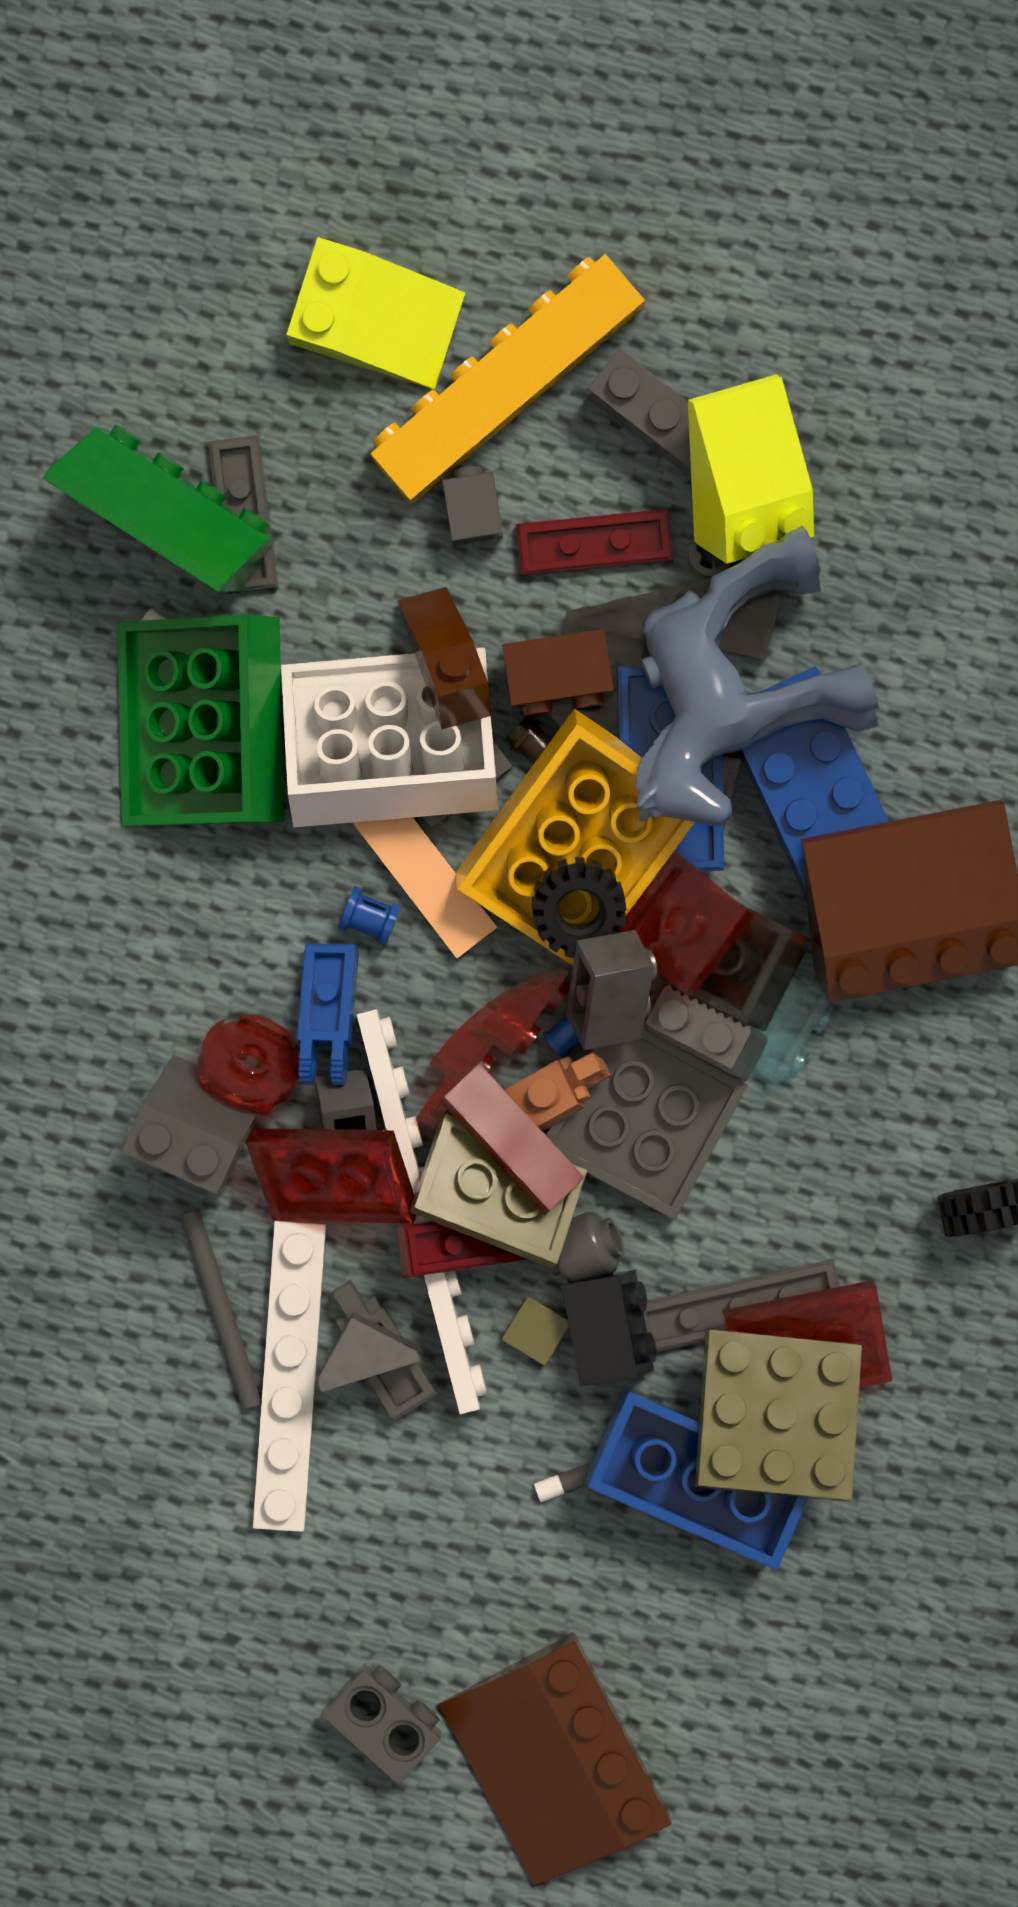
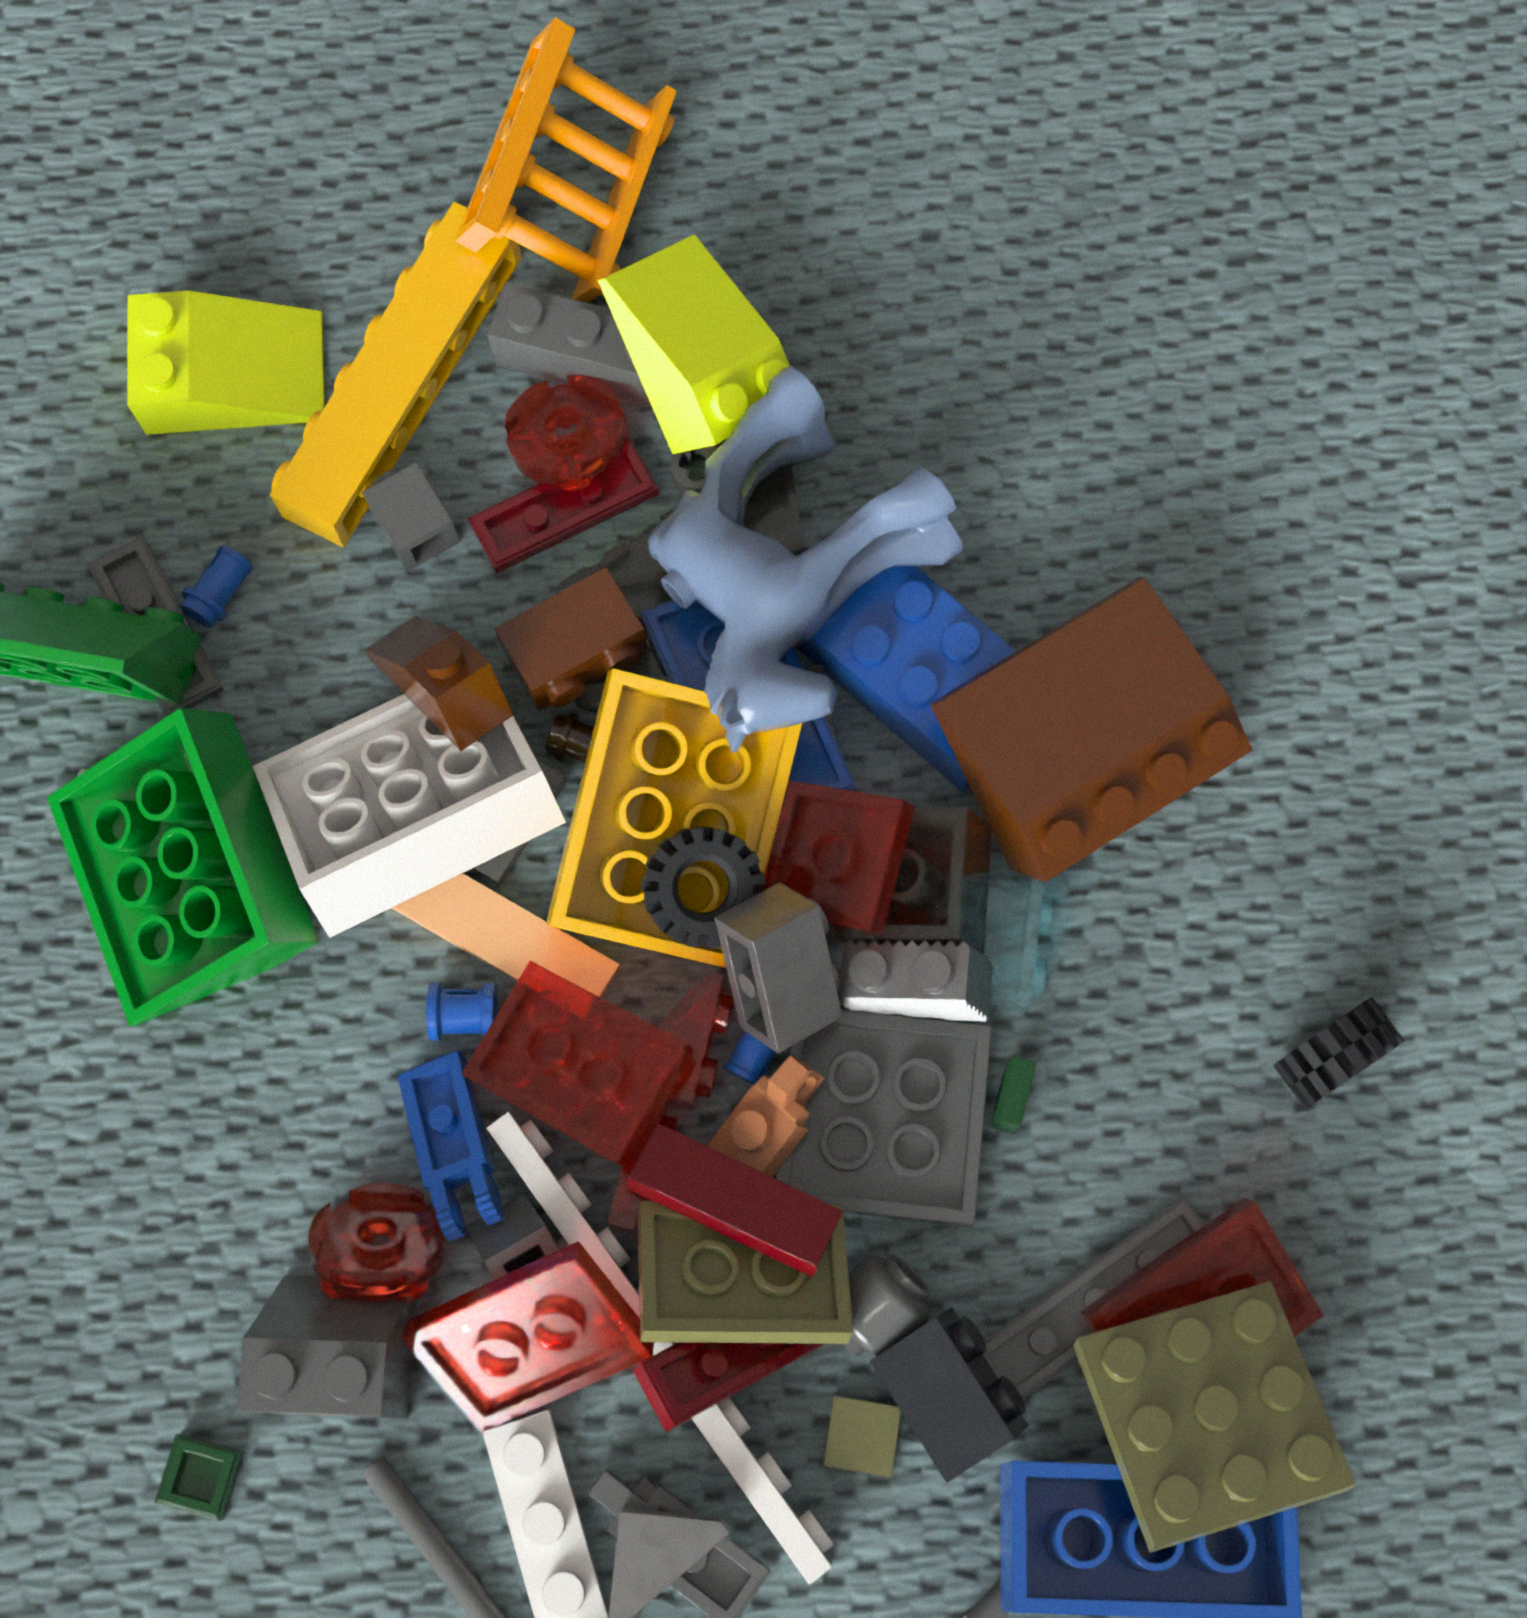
camera: 20 degrees left, 15 degrees down
none -> dark green tile [154,1434,245,1521]
none -> blue pin [180,546,253,628]
none -> light orange fence [455,17,677,303]
none -> clear red plate [461,960,695,1170]
none -> clear red plate [504,375,630,492]
none -> dark green tile [990,1056,1037,1135]

